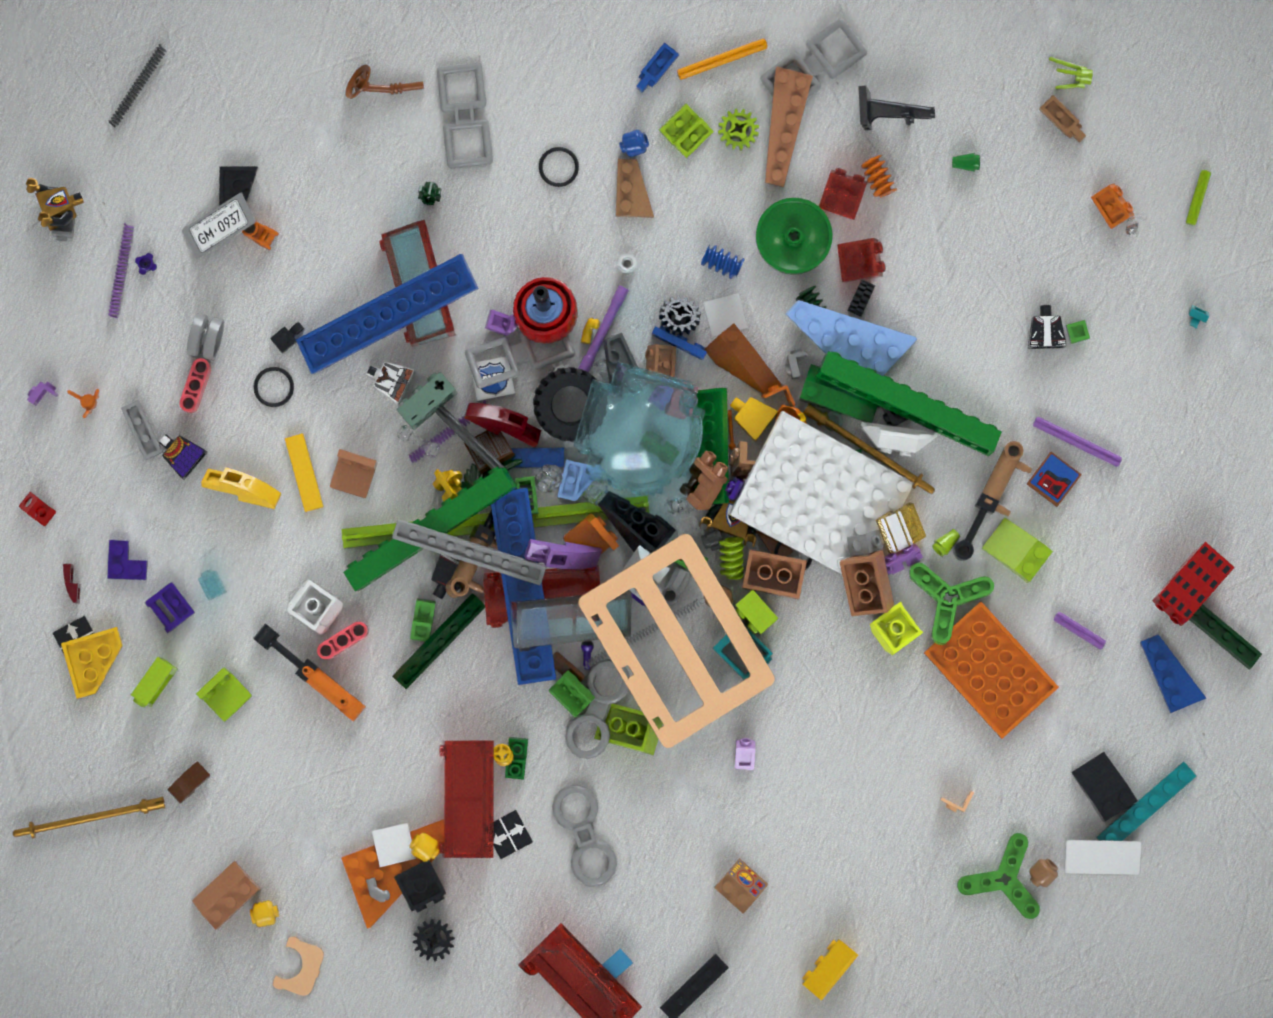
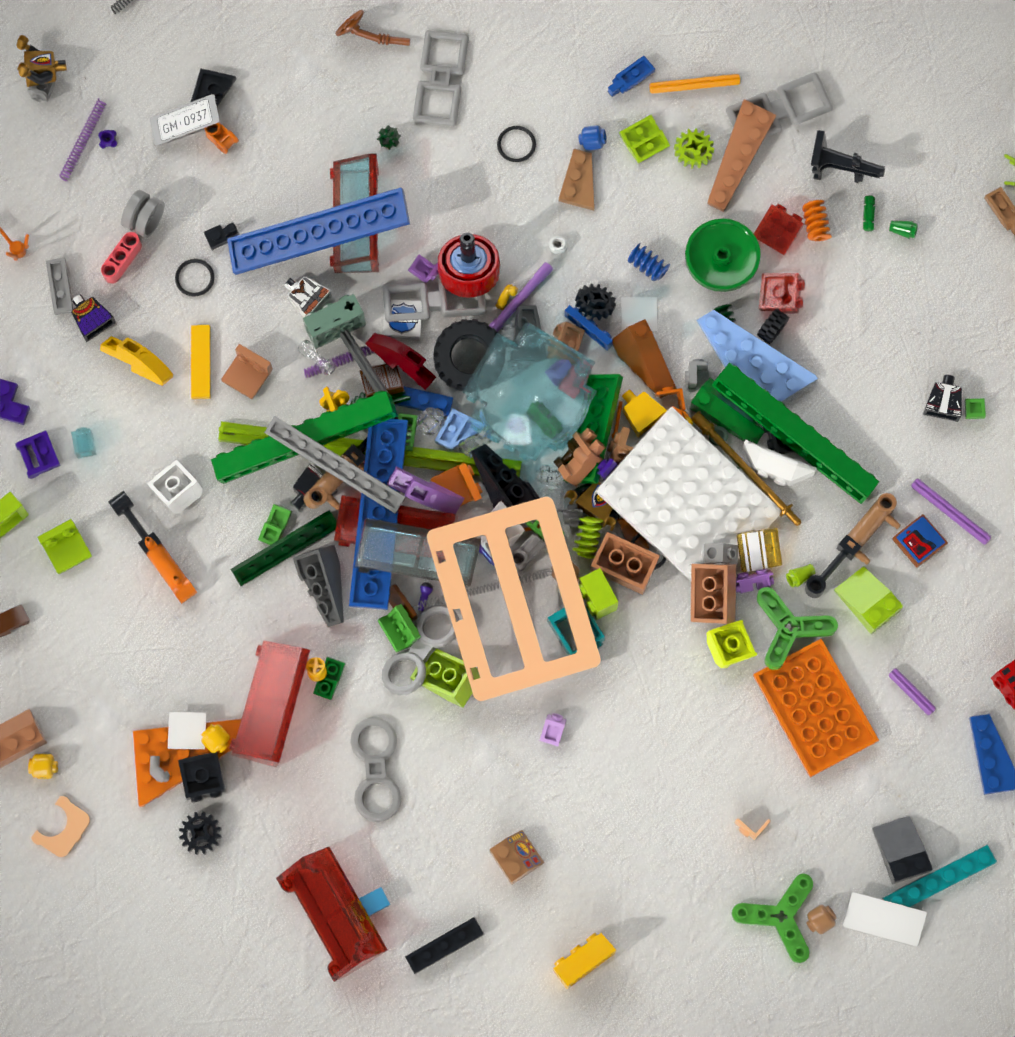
camera: 15 degrees right, 10 degrees down
coral beam [317,622,369,660] -> none
black sticker [484,810,533,859] -> none
none -> dark grey wedge [293,545,344,627]
none -> green axle [863,195,875,232]

